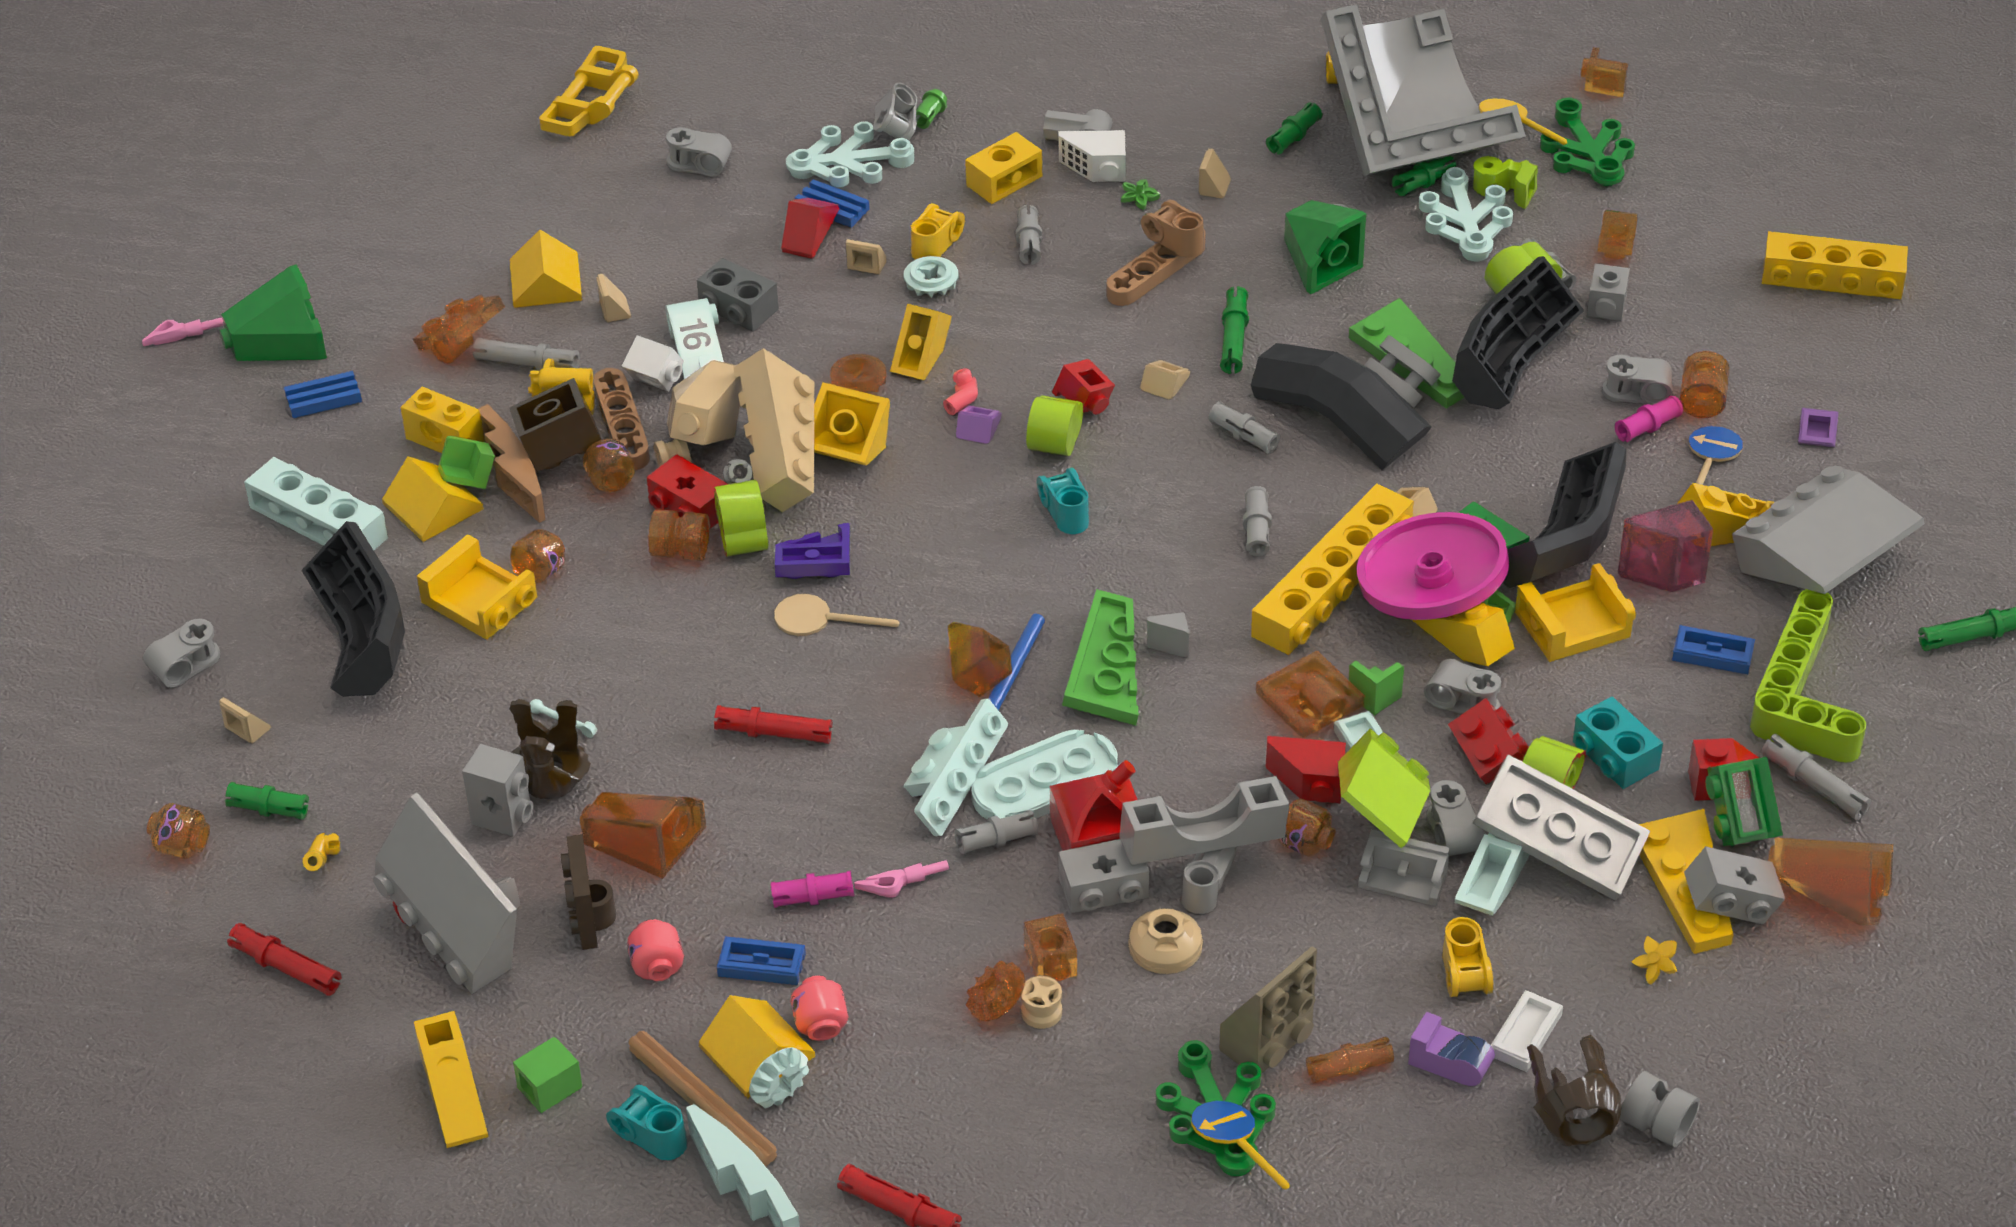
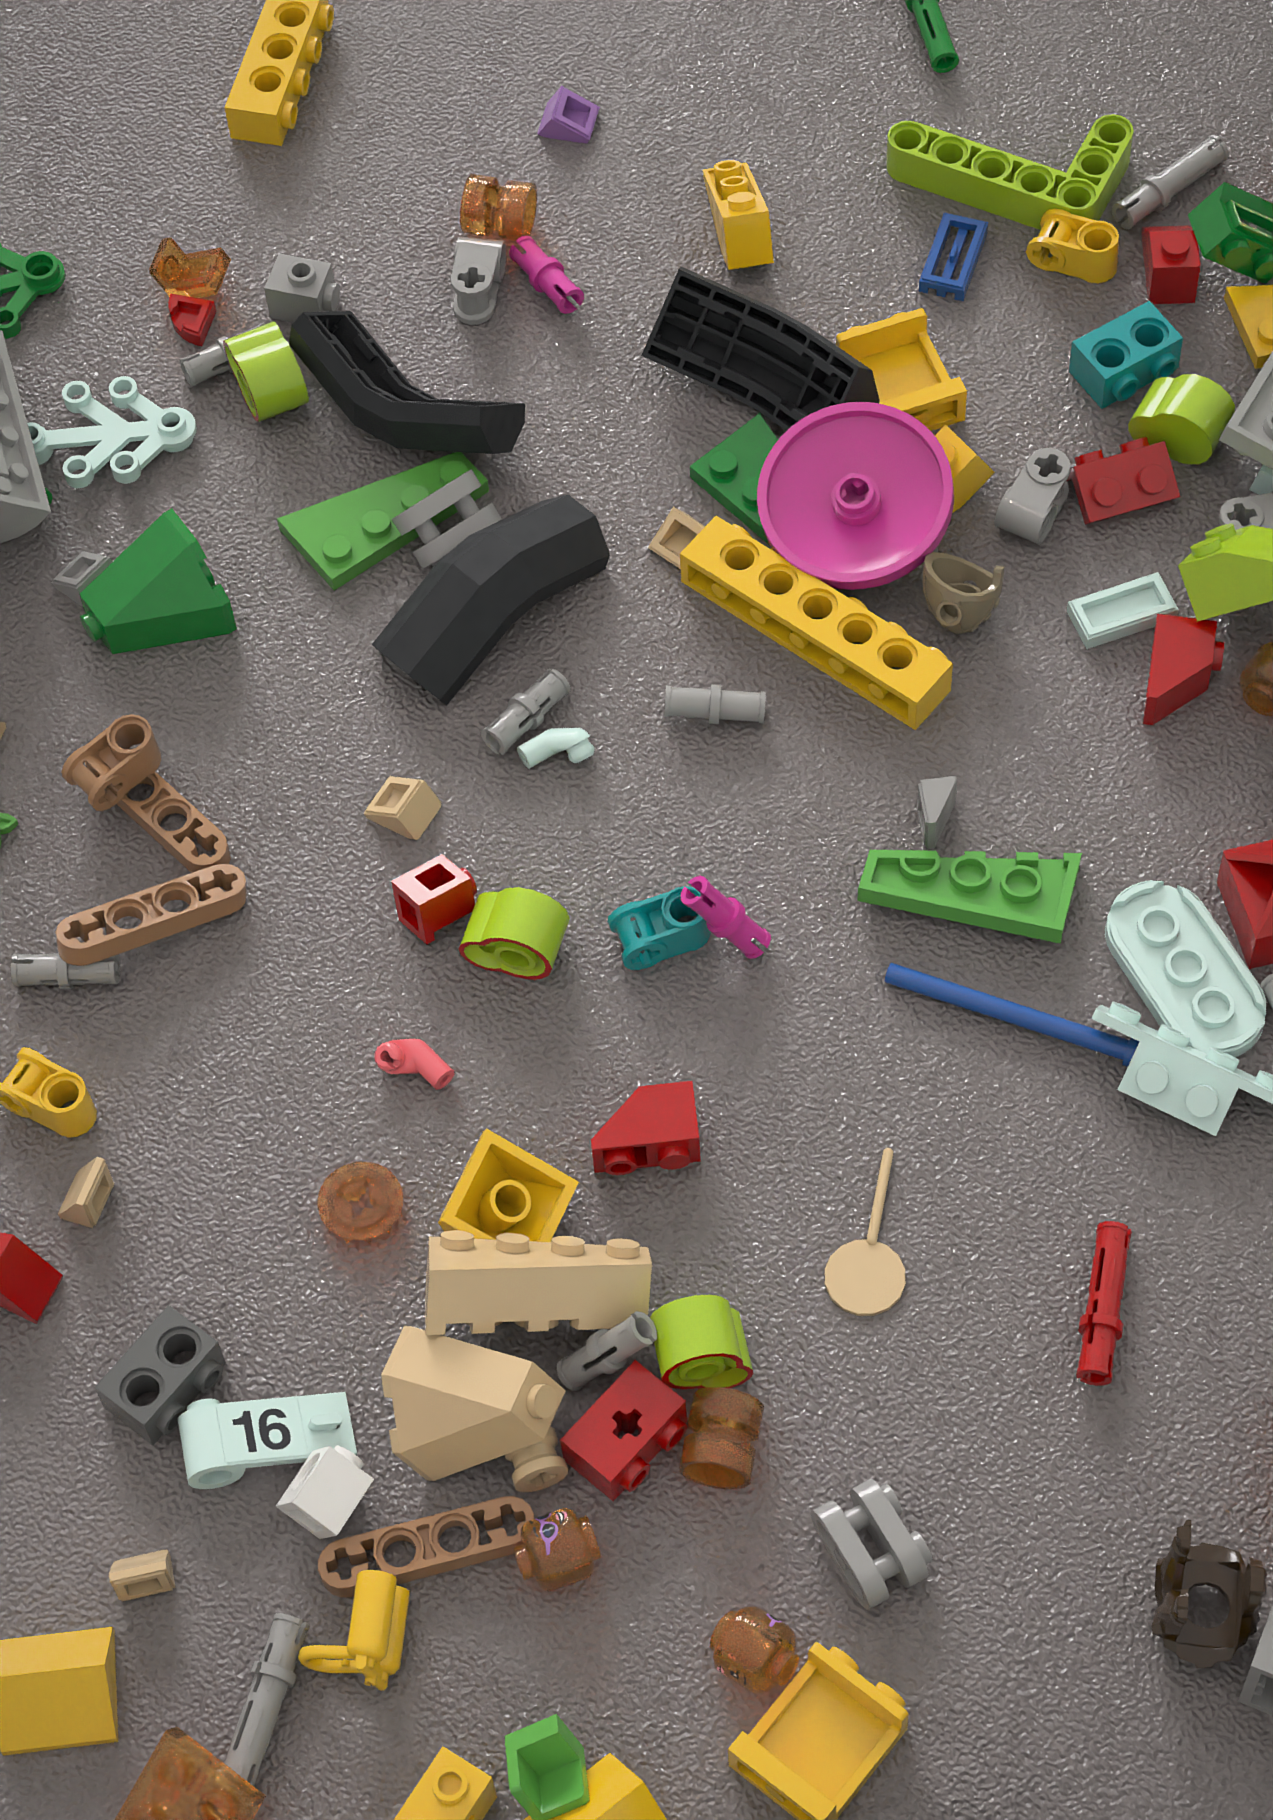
camera: 85 degrees left, 15 degrees up
medium nougat slope [479,404,545,523] -> none
dark brown brick [509,378,602,472] -> none
light aqua hinge [530,699,597,738] -> none
dark purple wing [775,523,850,579] -> none
yellow slope [890,303,952,380] -> none
light aqua gear [904,256,959,298] -> none
clear orange slope [948,622,1012,697] -> none
medium lavender slope [956,405,1002,444] -> none
green pin [1220,286,1249,374] -> none
clear orange plate [1256,651,1365,738] -> none
bright green panel [1347,661,1404,716] -> none
lime leg [1473,156,1538,209] -> none
clear pink slope [1618,500,1713,592] -> none
blue piece [1689,426,1743,485] -> none
light grey slope [1732,466,1925,594] -> none
none -> medium nougat beam [56,864,247,966]
none -> red tile [168,293,217,347]
none -> light aqua arm [517,728,594,769]
none -> red slope [591,1081,701,1175]
none -> dark pink pin [681,876,771,959]
none -> light grey brick [811,1479,932,1610]
none -> dark tan helmet [923,552,1004,634]
none -> yellow piece [1026,208,1119,284]

